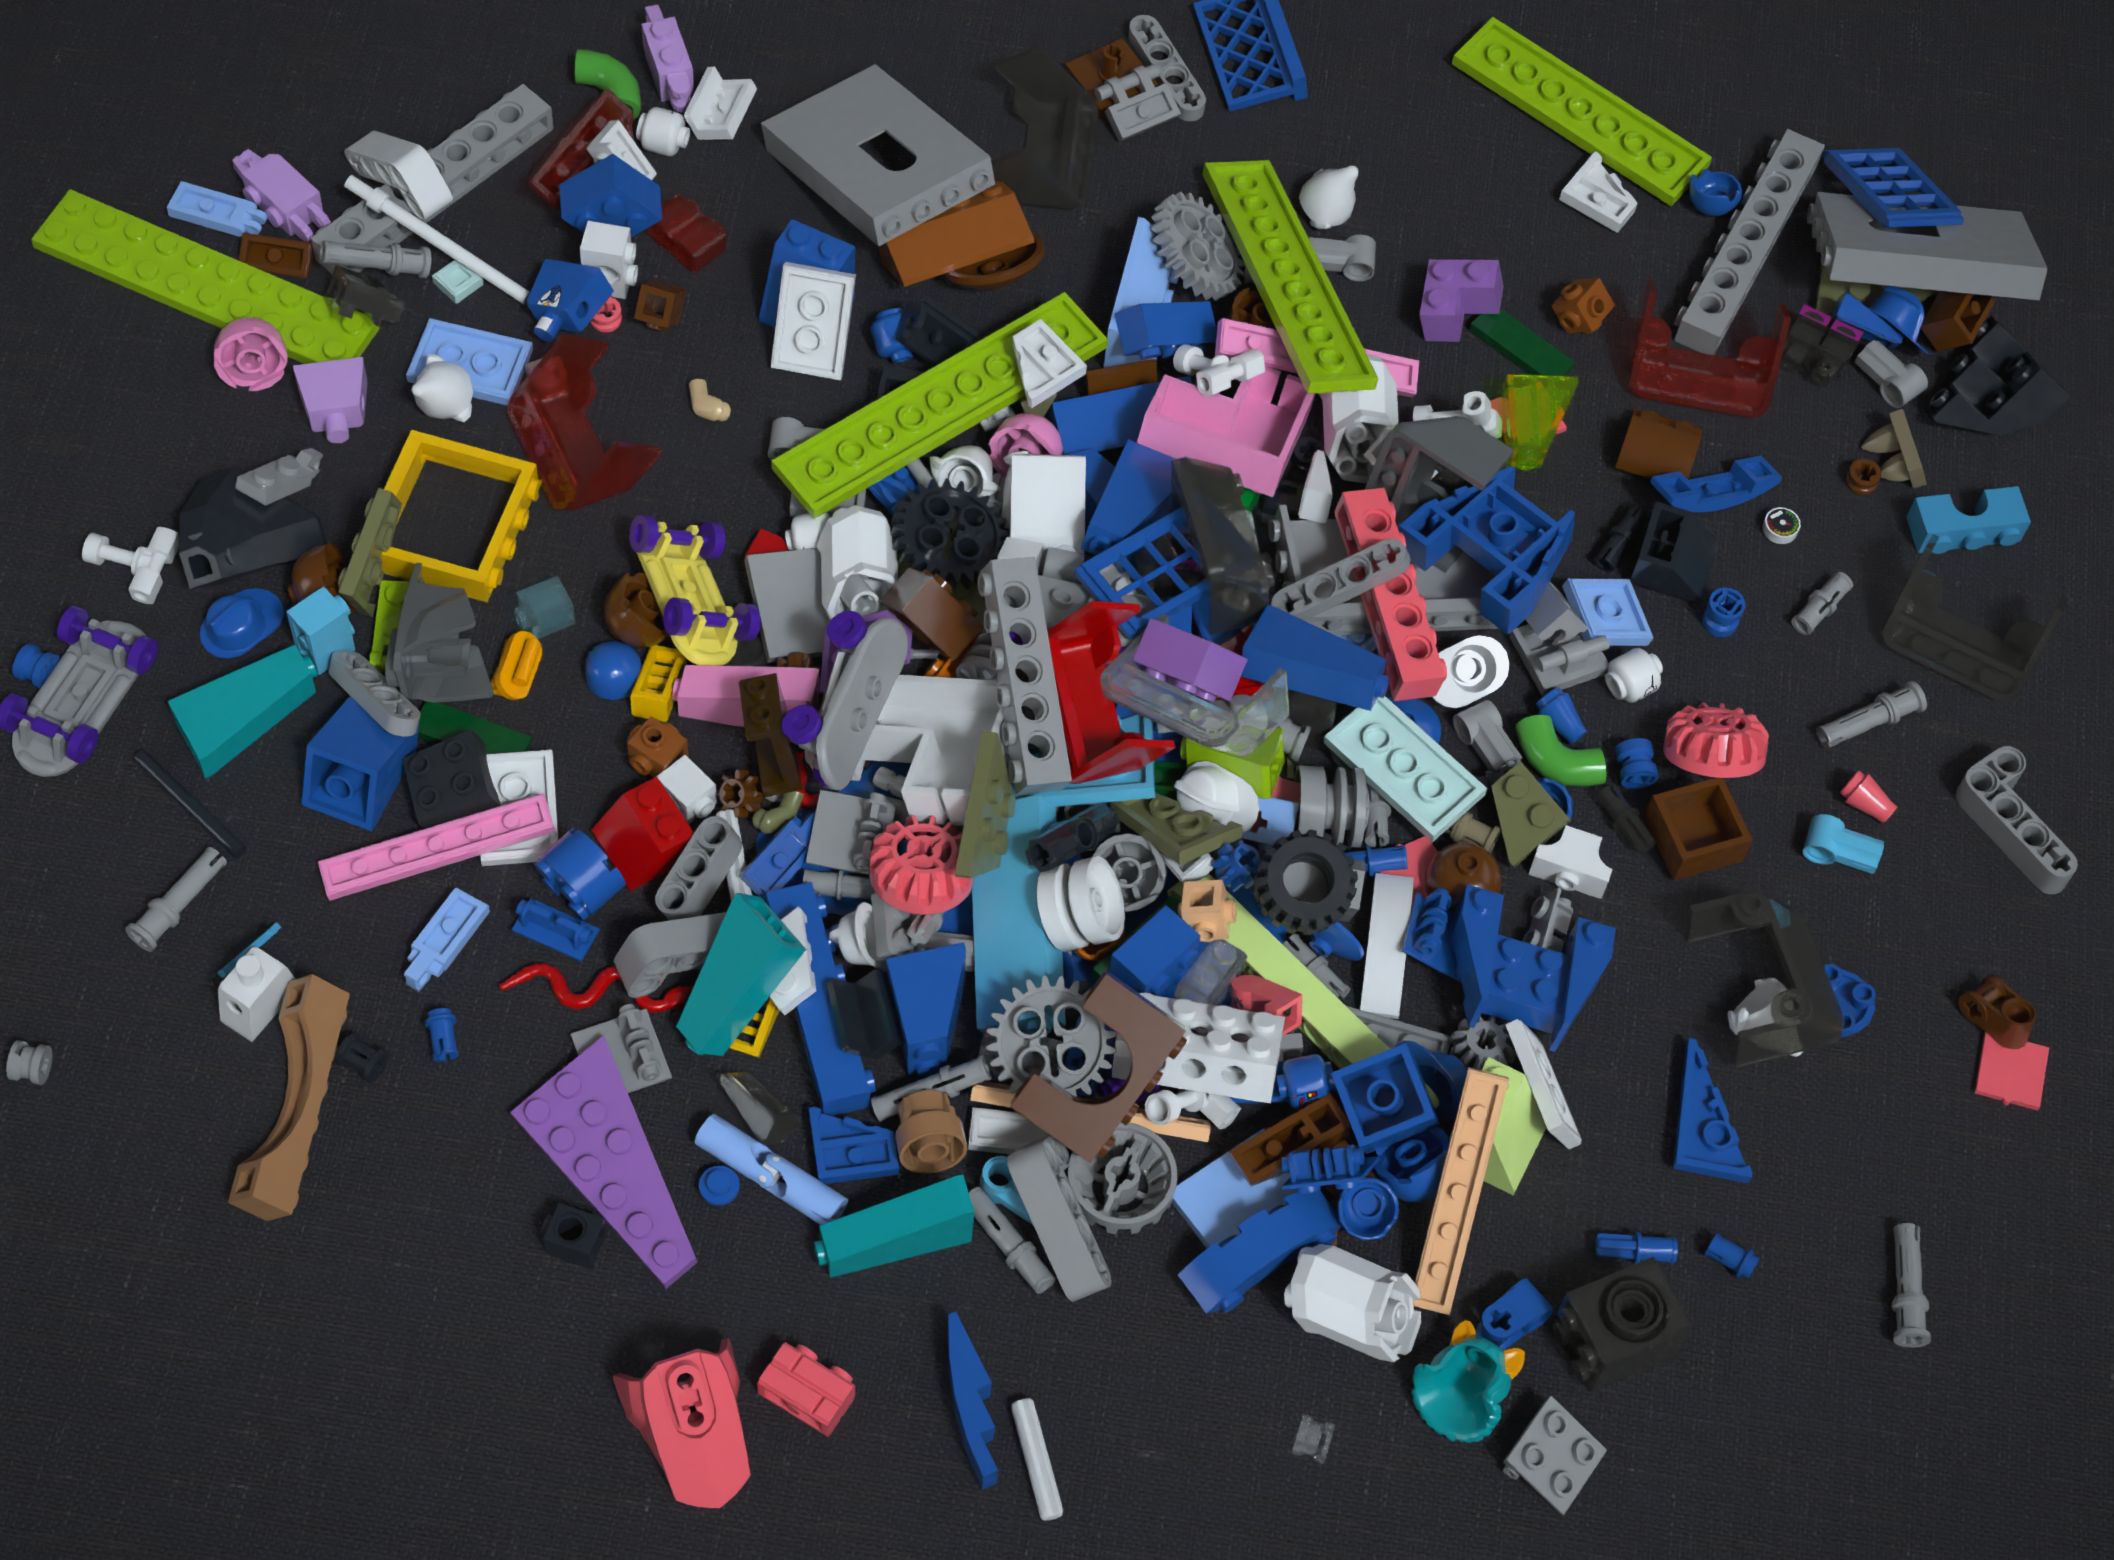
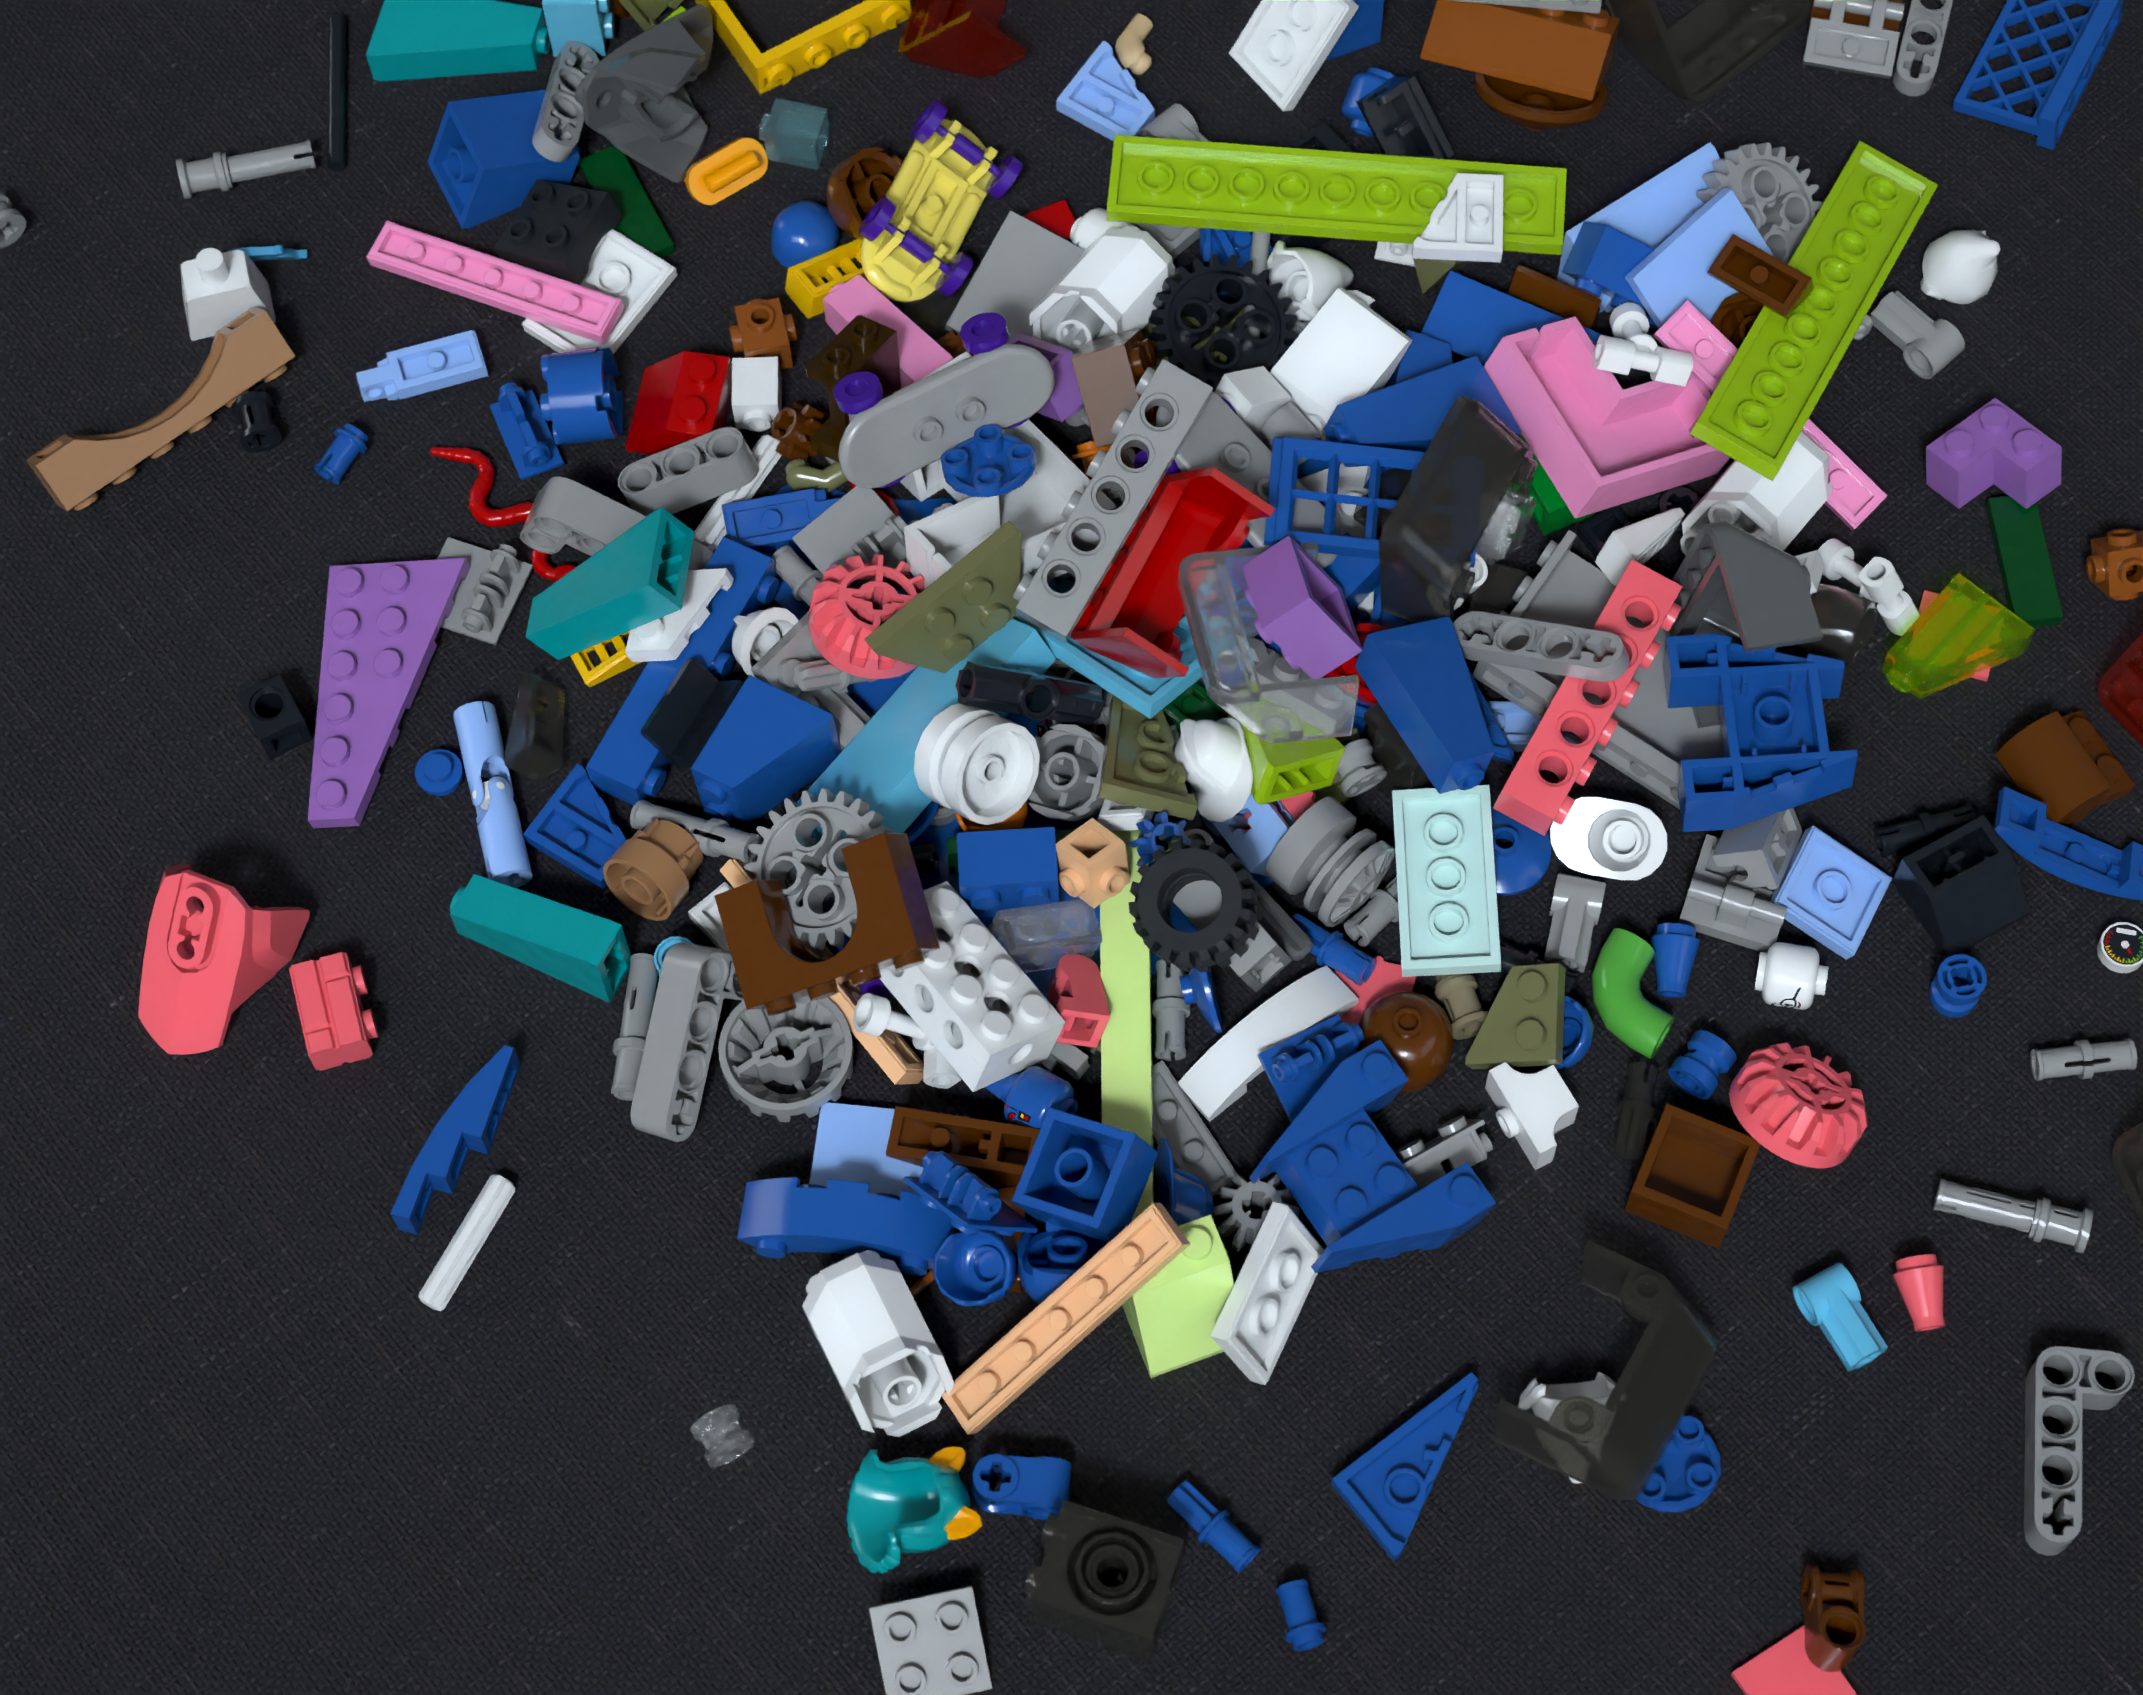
camera: 50 degrees right, 5 degrees up
bright pink cylinder [989,413,1063,477] -> none
none -> blue dish [940,424,1037,497]
none -> light blue wing [1056,40,1155,141]
none -> light blue tile [1625,188,1774,329]
none -> reddish brown slope [1707,234,1814,319]

